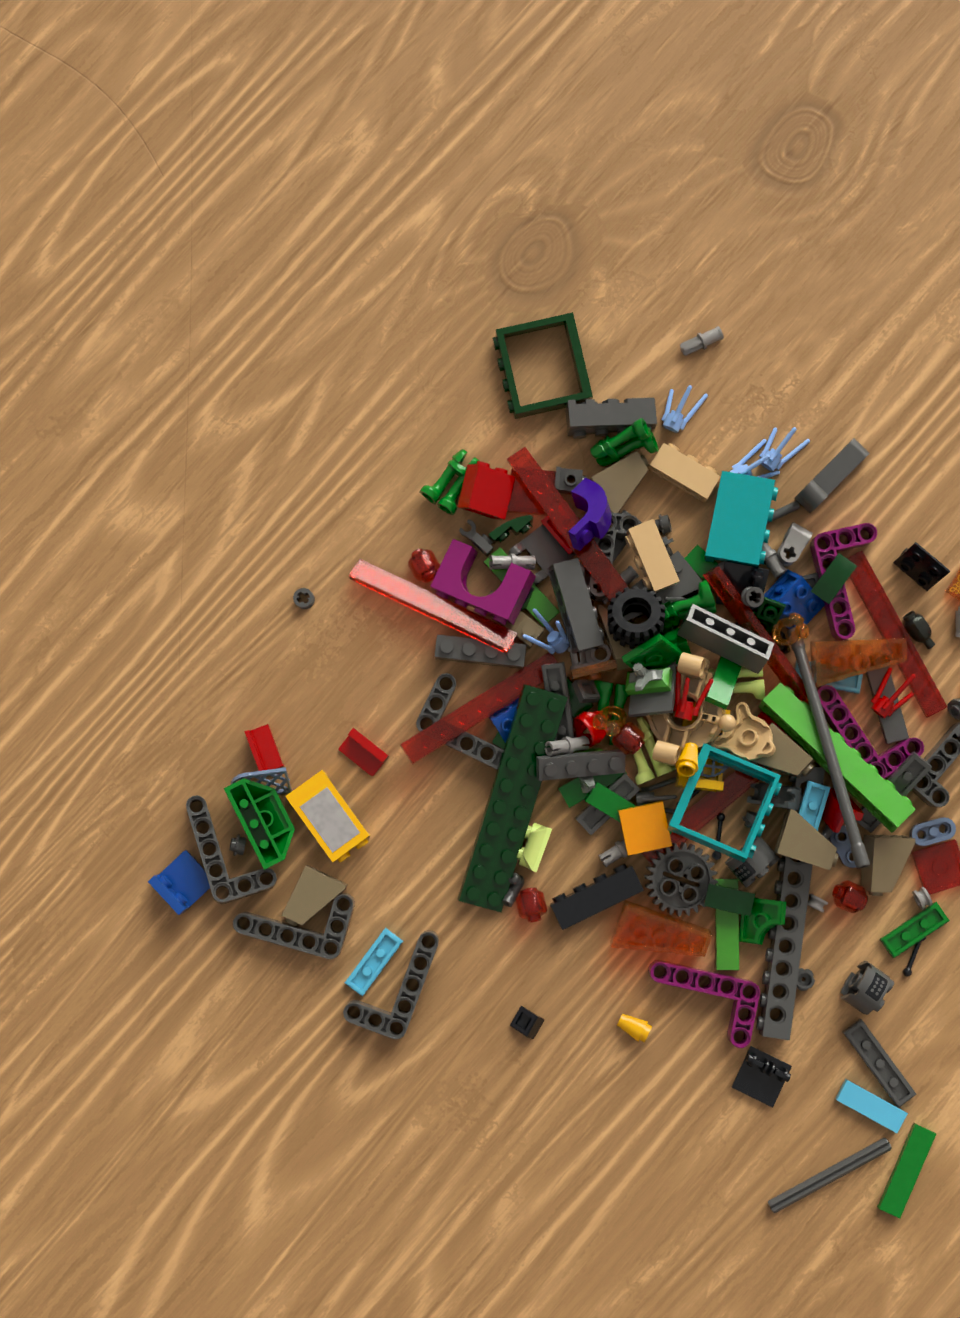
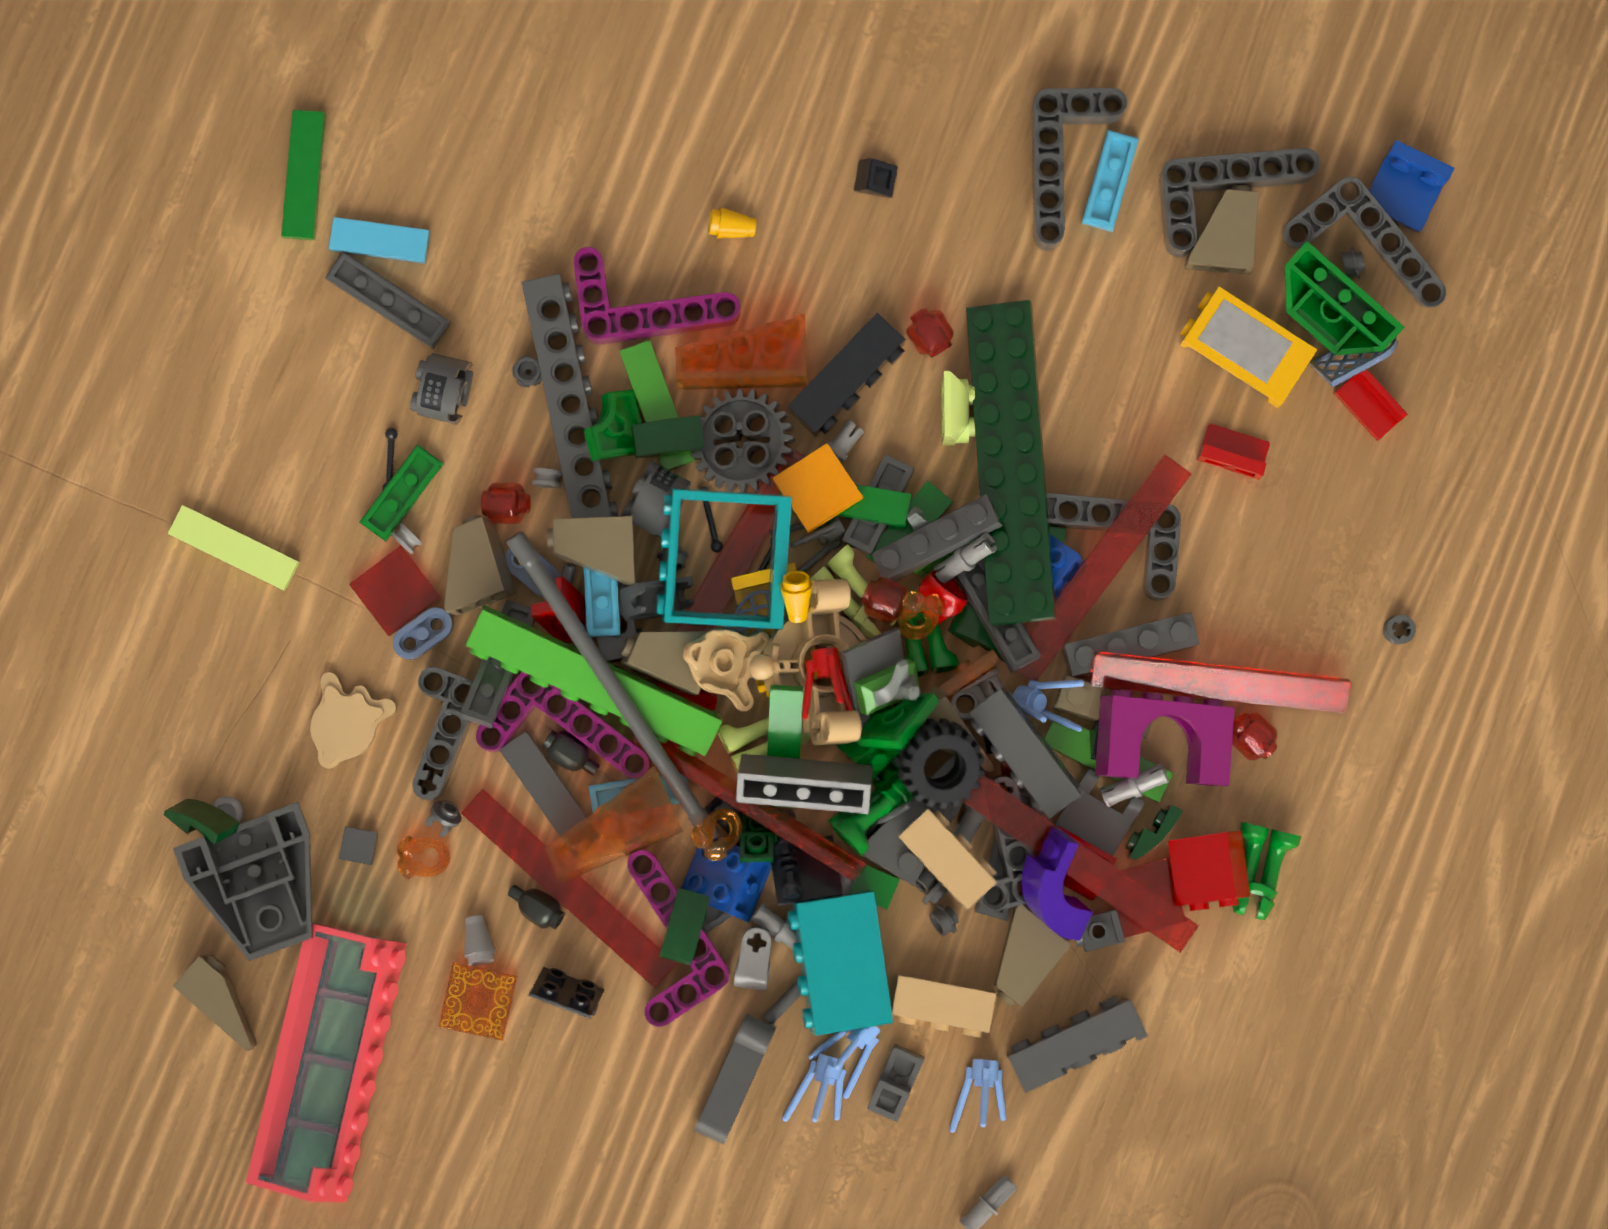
camera: 160 degrees right, 0 degrees up
dark grey plate [459,520,493,557] -> none
dark green window [492,312,593,419] -> none
dark grey arm [502,873,524,907] -> none
dark grey tile [572,679,601,703] -> none
green piece [590,418,659,466] -> none
black hinge [732,1046,792,1108] -> none
dark grey bush [741,586,764,607] -> none
dark grey axle [768,1138,892,1213] -> none
red plant [871,668,916,719] -> none
none -> pearl dark grey plant [542,730,600,776]
none -> dark grey slope [867,1044,925,1122]

